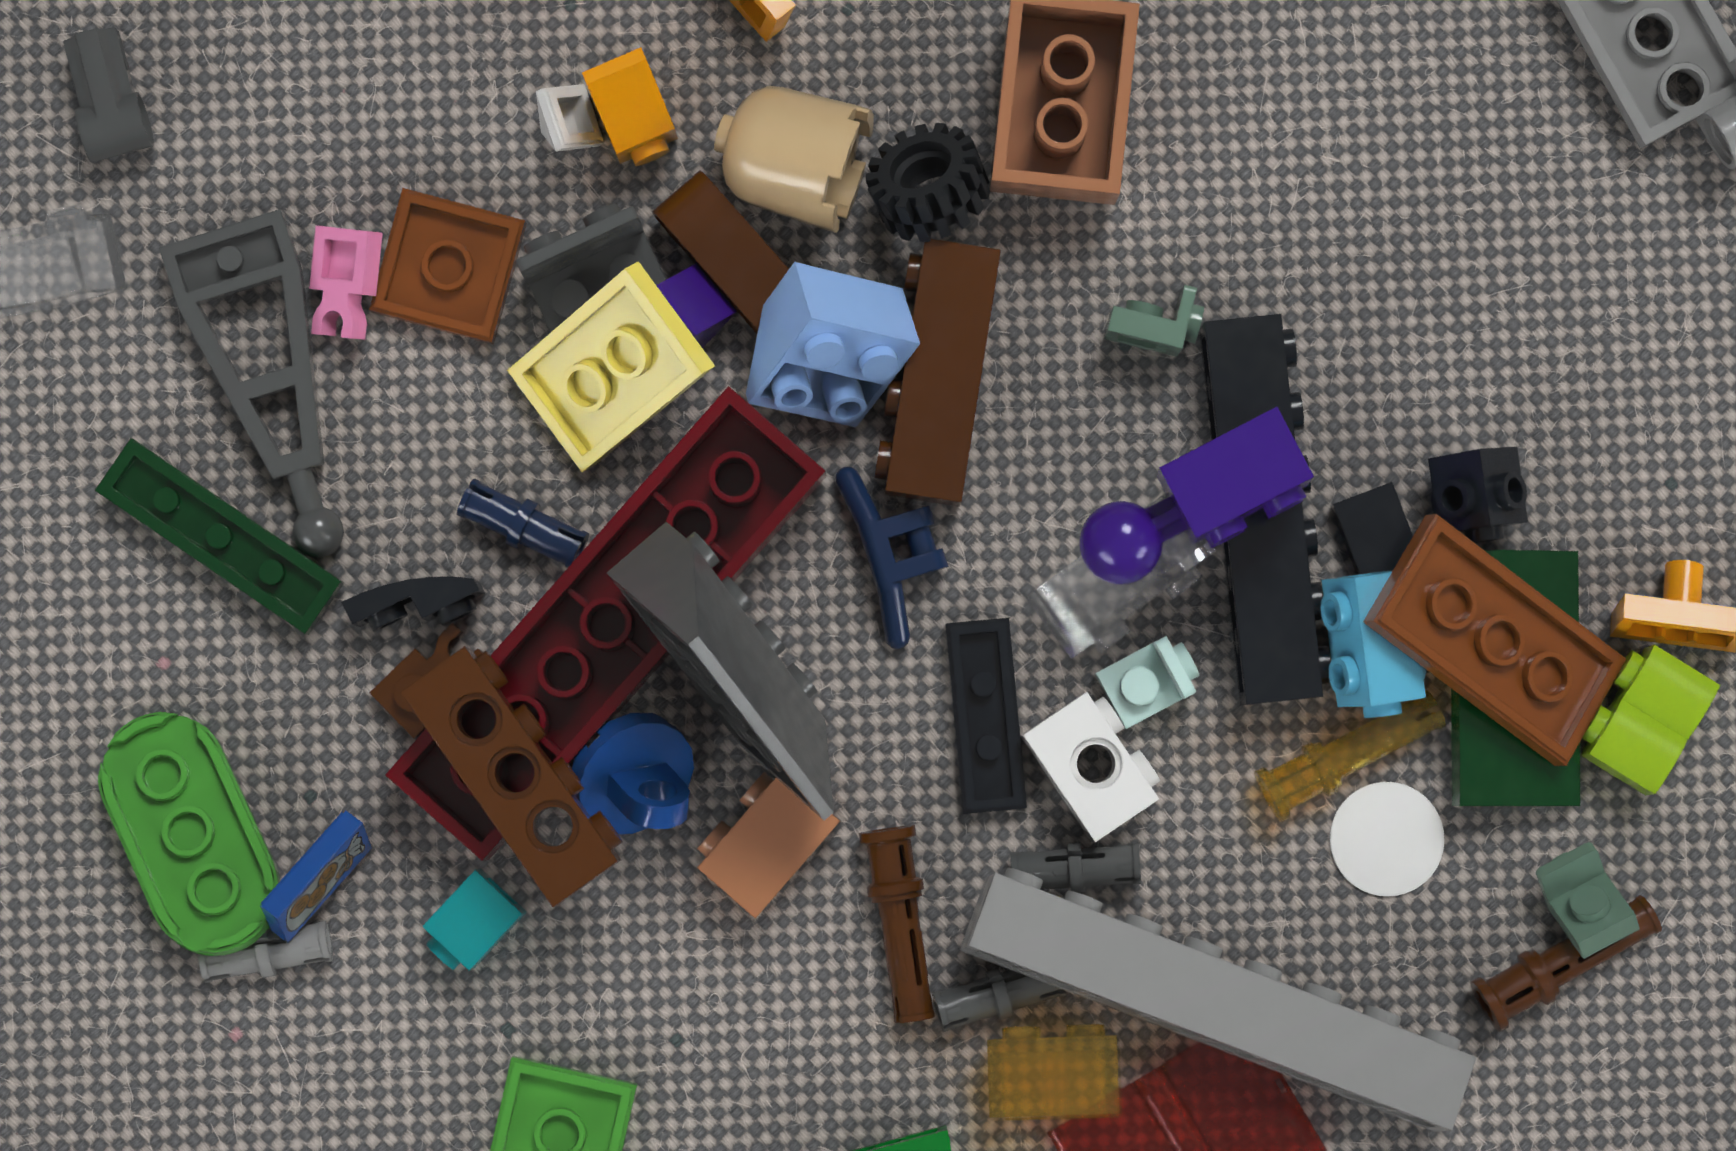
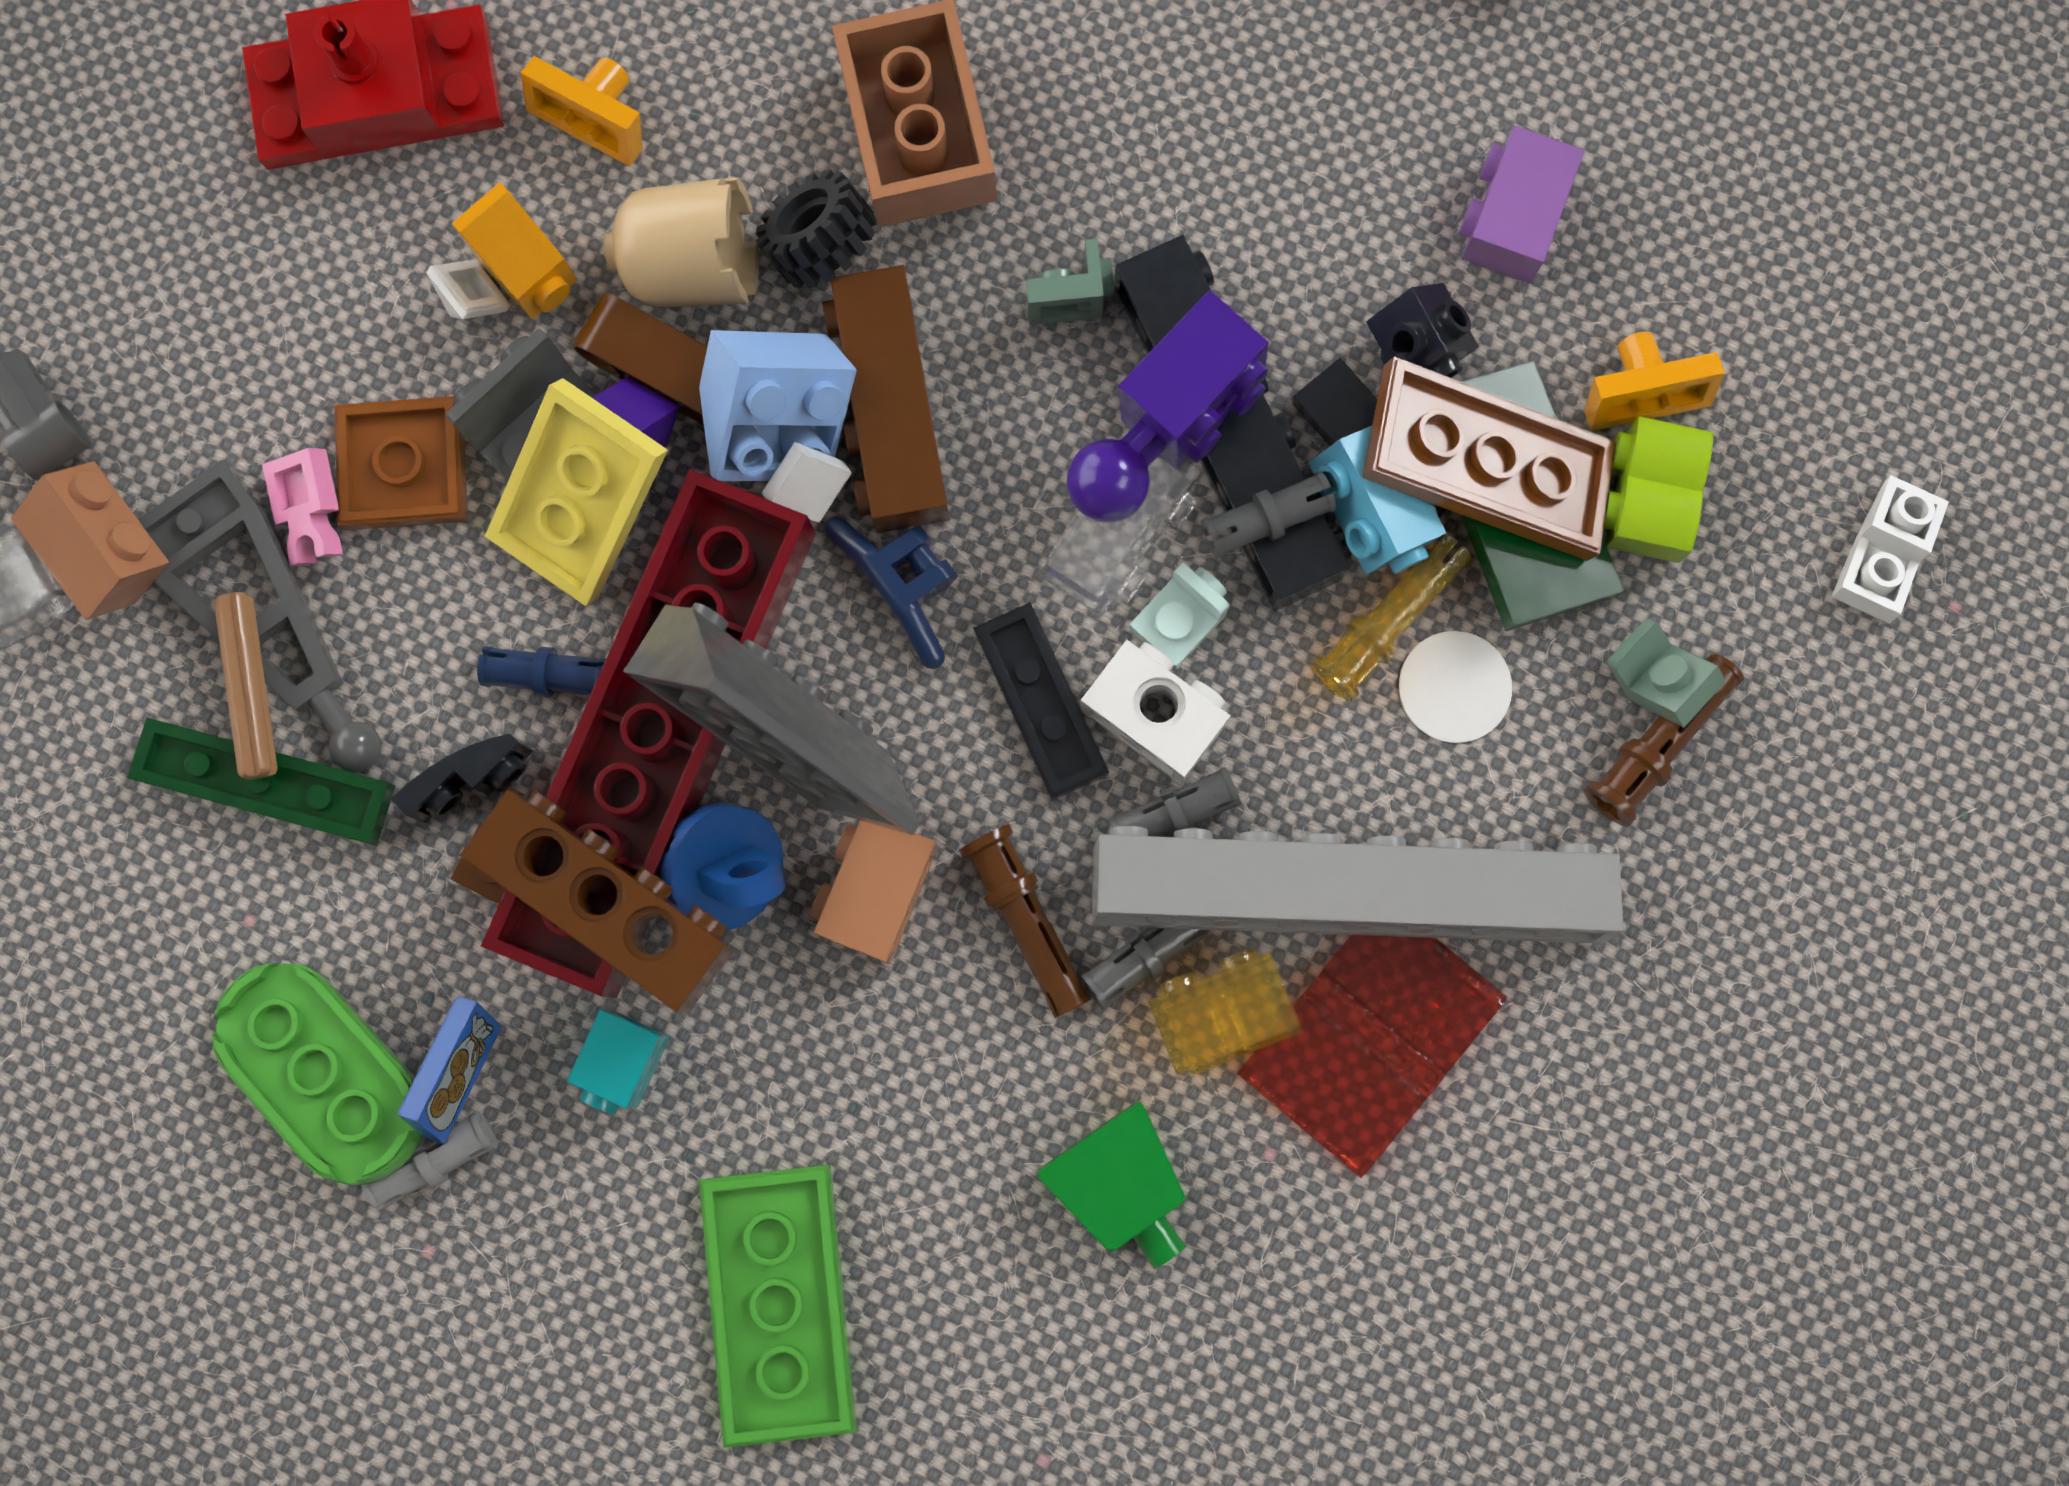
camera: 10 degrees left, 5 degrees down
none -> nougat brick [10,461,170,620]
none -> medium nougat axle [214,592,278,780]
none -> white tile [762,442,852,523]
none -> dark grey pin [1201,472,1336,558]
none -> medium lavender brick [1458,125,1585,284]

